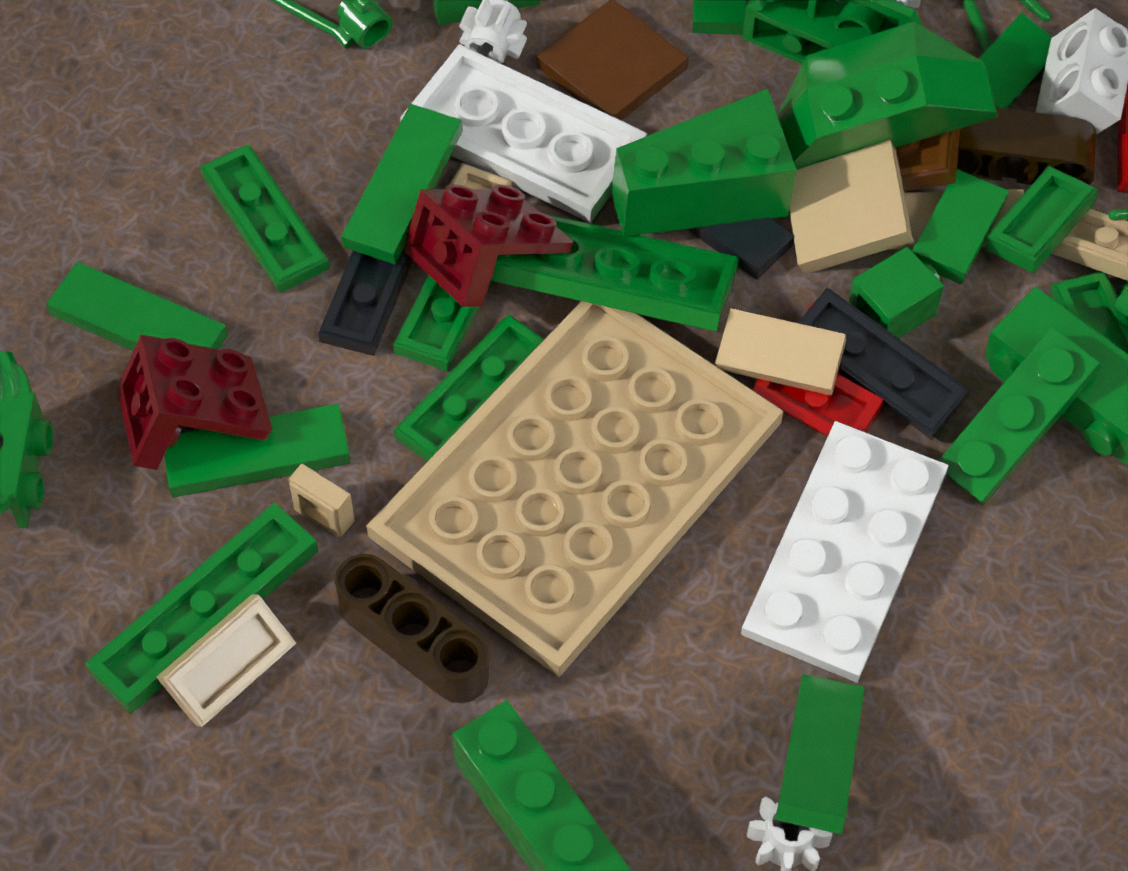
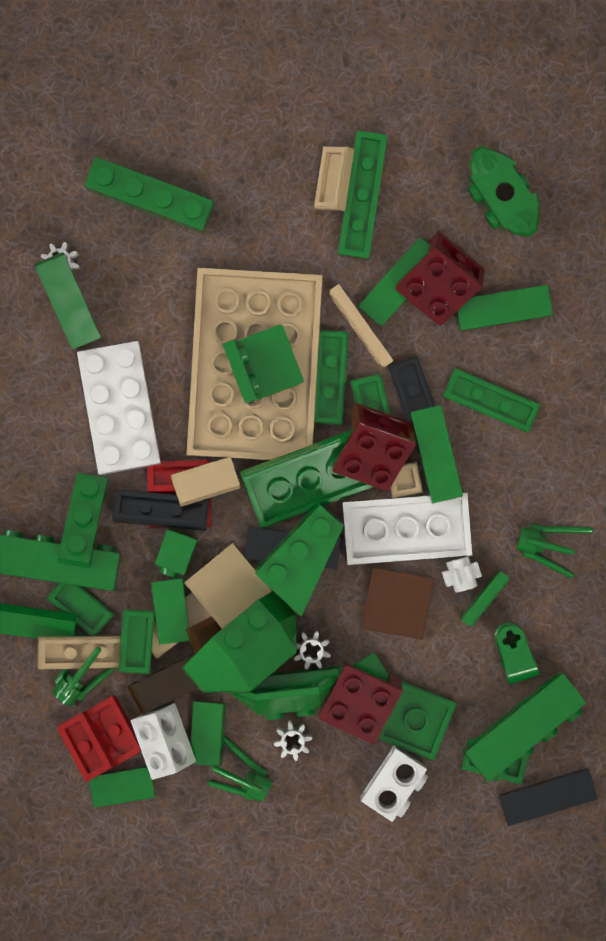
camera: 145 degrees right, 30 degrees up
tan tile [289,464,355,537] -> none
dark brown beam [335,554,489,703] -> none
none -> green bracket [222,324,304,405]
none -> white gear [294,631,331,670]
none -> tan tile [329,284,394,369]

